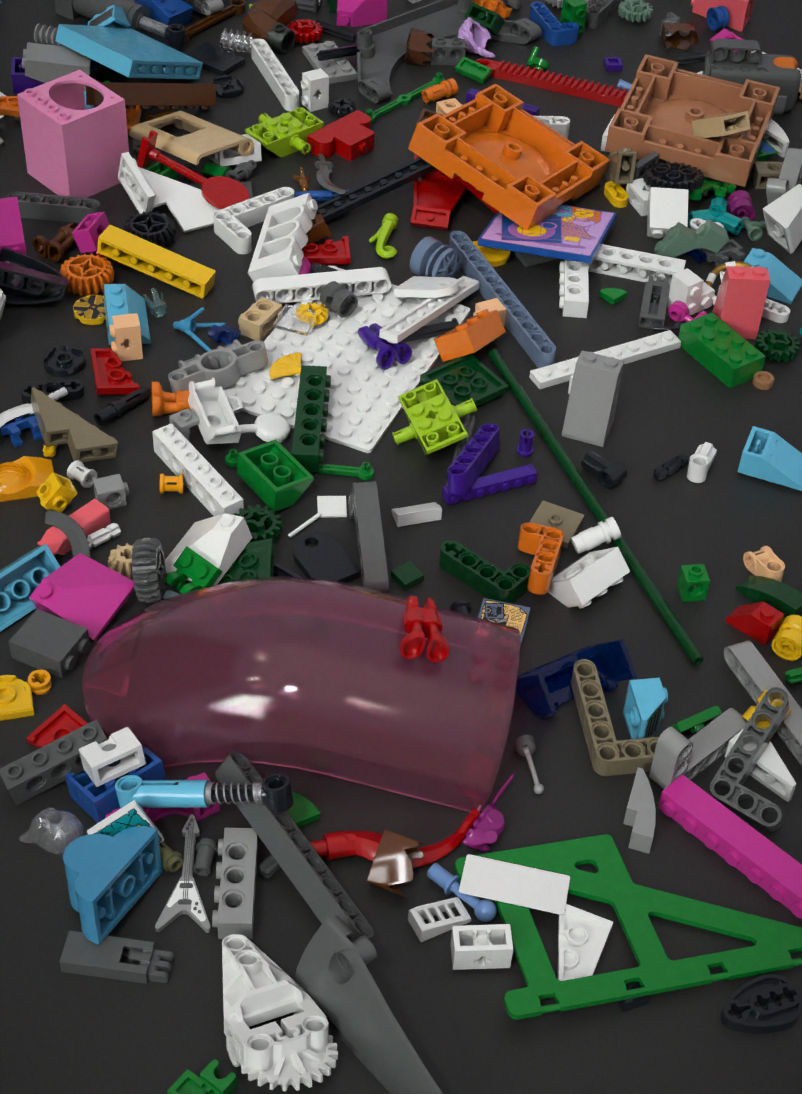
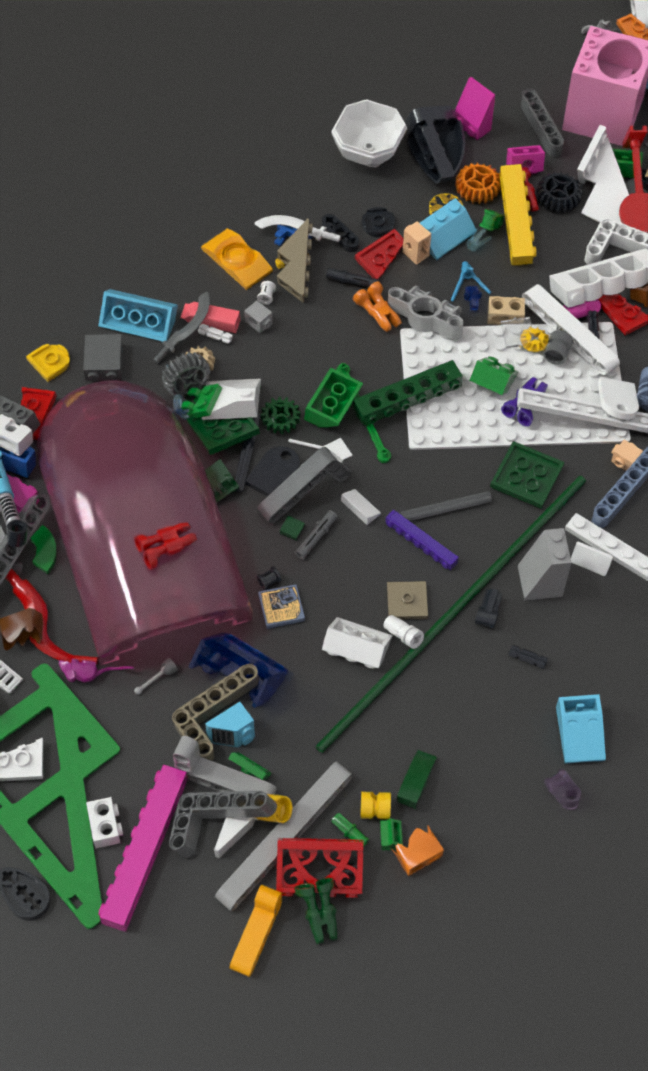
camera: 65 degrees right, 15 degrees up
light orange bush [28,669,52,695] -> none
dark pink slope [29,553,134,642] -> none
reddish brown piece [32,222,78,263] -> none
yellow brick [36,472,78,513] -> none
white brick [152,423,244,516] -> none
light orange bush [160,473,184,494] -> none
light grey bracket [169,409,199,441] -> none
white piece [188,378,291,444] -> none
yellow hand [269,352,302,380] -> none
lime slope [392,379,477,455] -> none
black axle [402,318,459,342] -> none
medium blue pin [427,863,497,922] -> none
orange wedge [434,309,506,362] -> none
dark green beam [439,540,530,604] -> none
dark purple beam [447,423,500,495] -> none
white sticker [459,854,570,915] -> none
dark purple pin [516,429,534,458] -> none
orange beam [517,523,564,595] -> none
light grey slope [623,767,656,854] -> none
green brick [677,564,710,602] -> none
white piece [687,442,717,483] -> none
red slope [725,602,784,646] -> none
light nougat piece [743,546,785,582] -> none
none -> white brick [86,797,123,848]
none -> dark grey pin [294,510,338,560]
none -> green slope [469,356,519,395]
none -> green piece [479,209,505,231]

